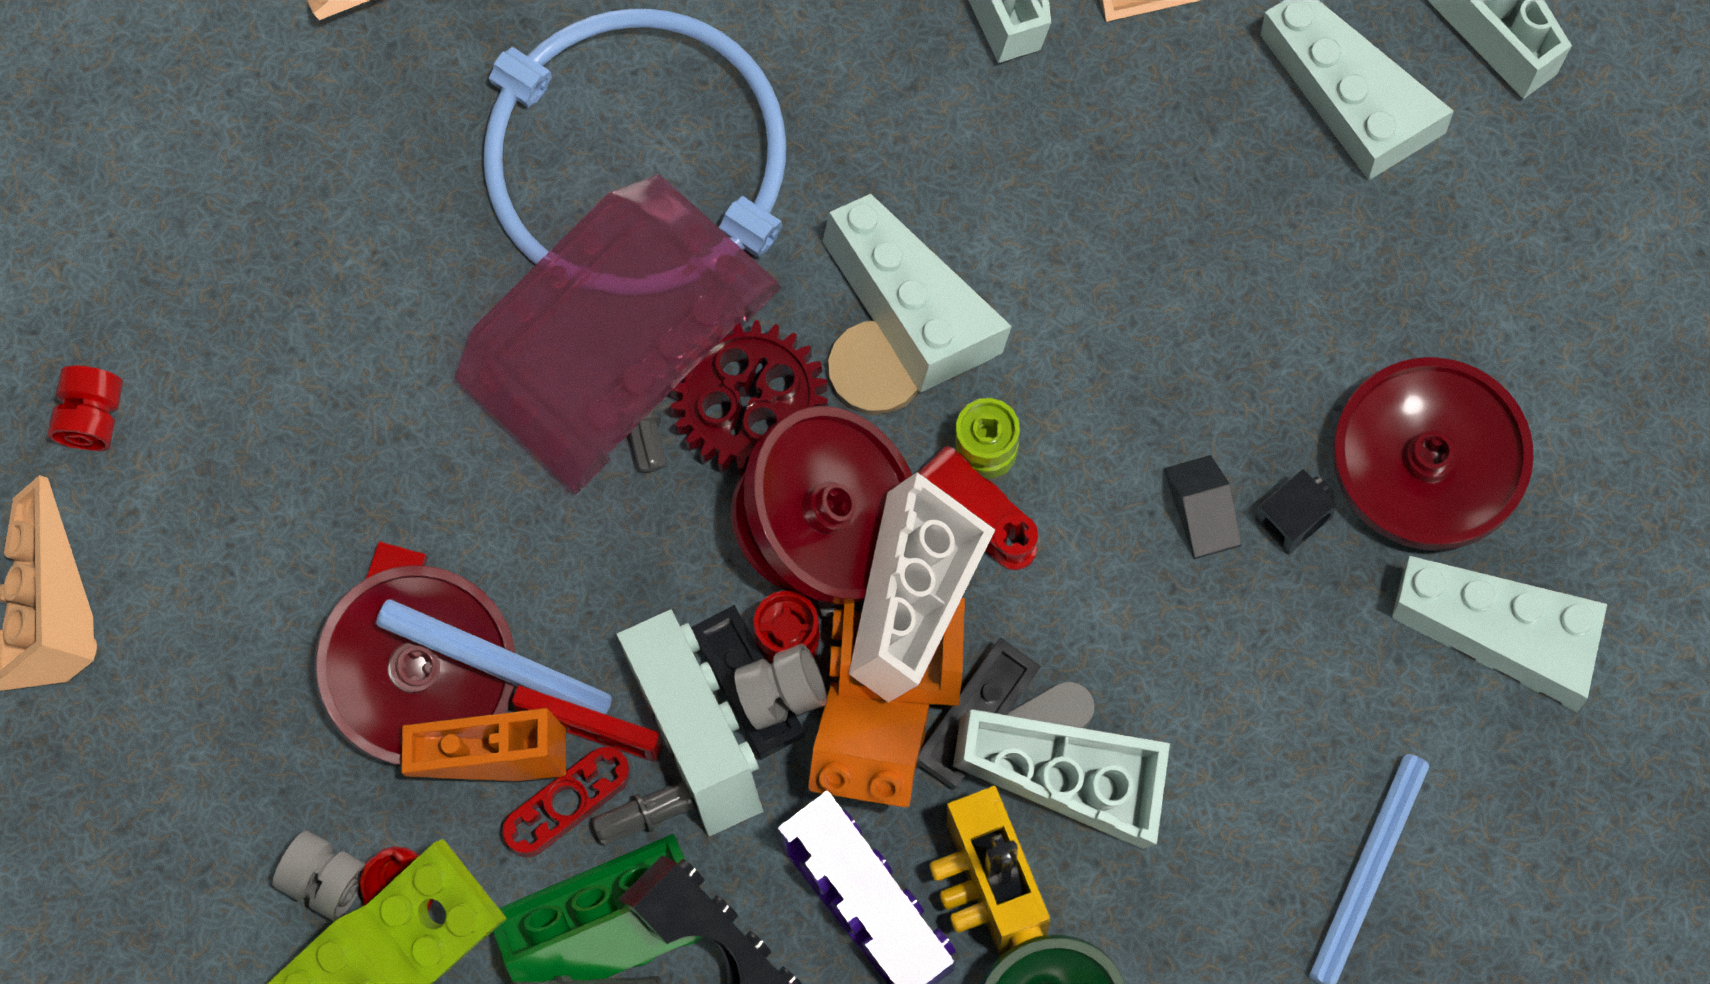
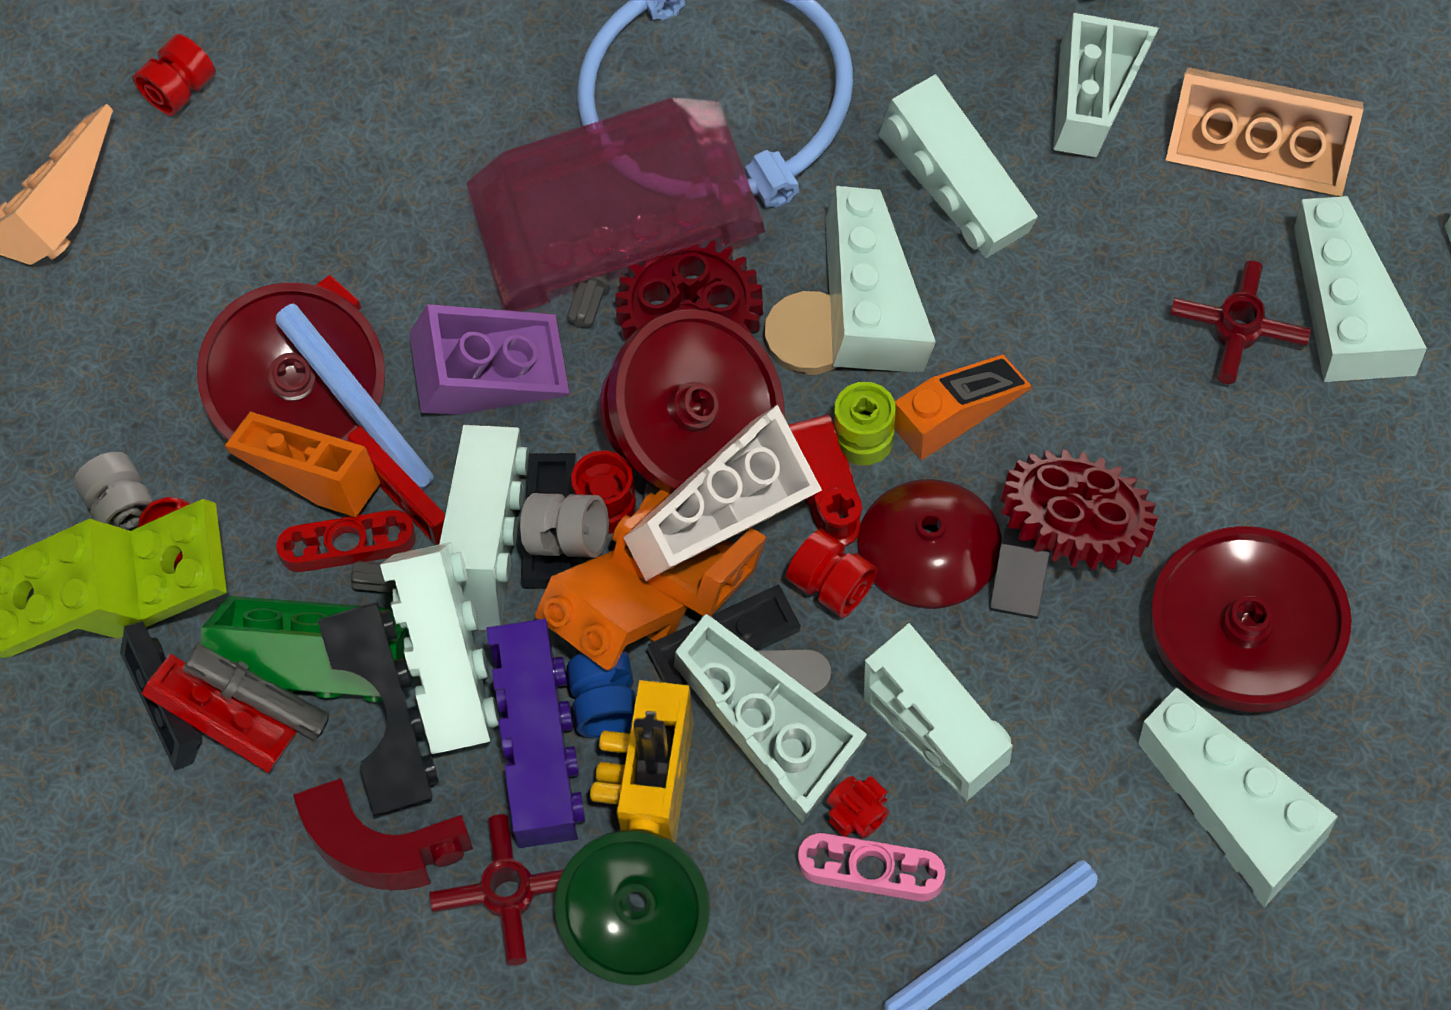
camera: 30 degrees right, 10 degrees down
black brick [1255,469,1337,555] -> none
none -> light aqua wedge [380,542,500,754]
none -> medium lavender slope [409,304,569,415]
none -> blue wheel [567,651,637,738]
none -> red wheel [786,529,878,618]
none -> bright pink beam [798,833,945,901]
none -> red gear [827,775,890,838]
none -> dark red dish [858,479,1002,609]
none -> light aqua wedge [864,623,1013,801]
none -> light aqua wedge [878,74,1038,258]
none -> orange slope [894,354,1032,461]
none -> dark red gear [1000,449,1158,570]
none -> dark red bar [1170,260,1311,384]

